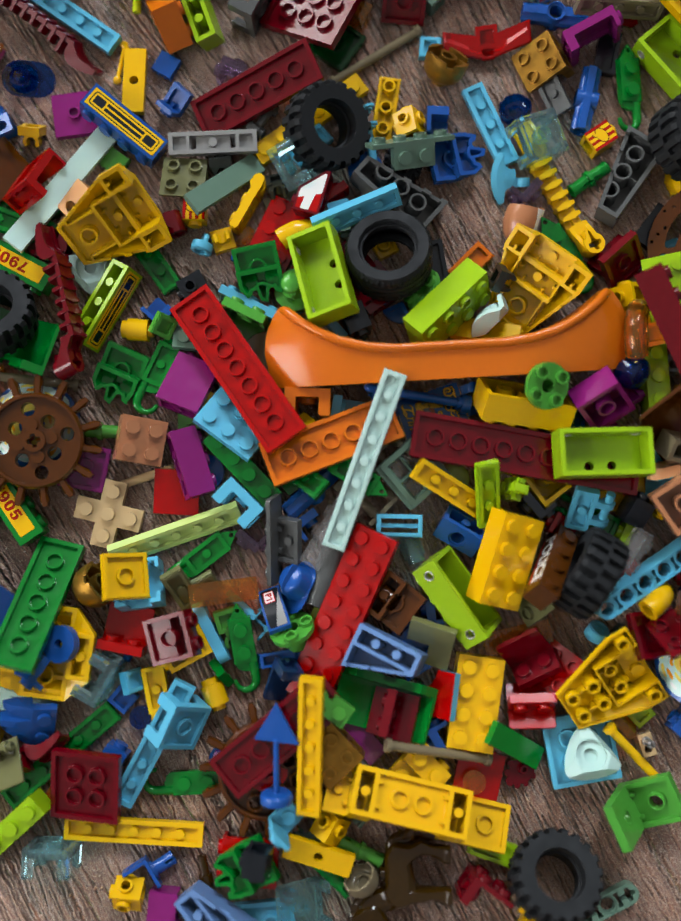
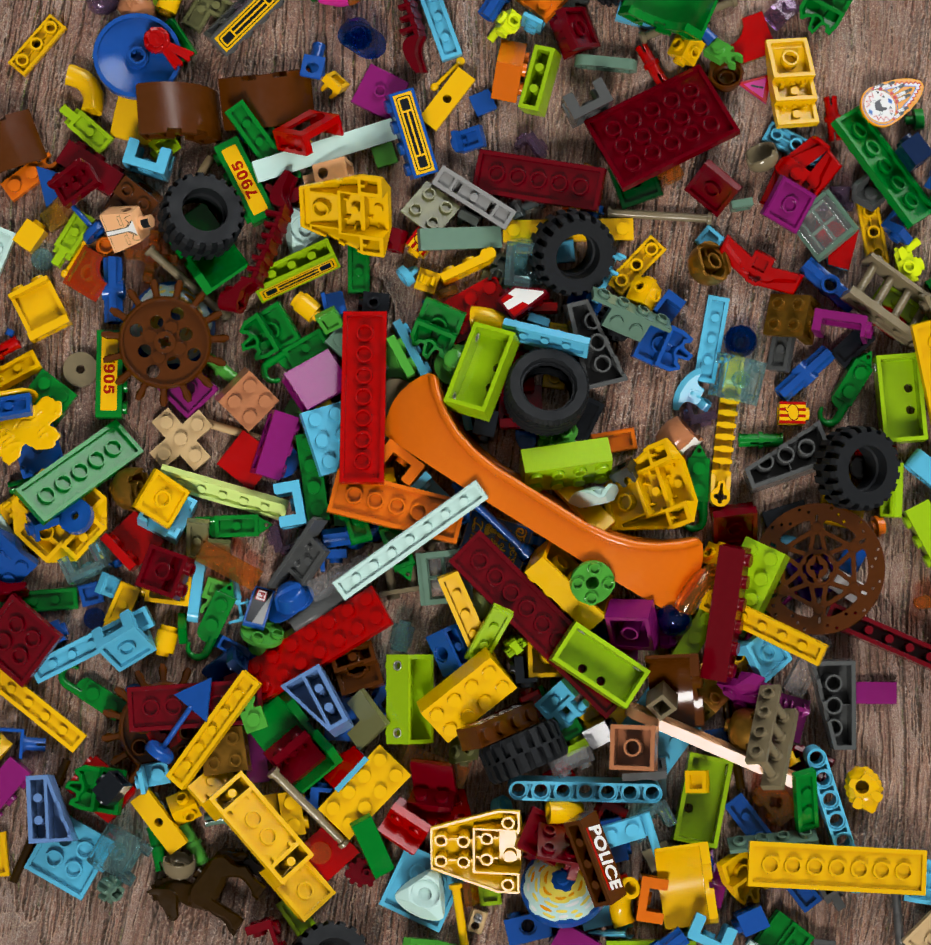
camera: 30 degrees right, 0 degrees up
medium azure tile [376,514,423,538] -> none

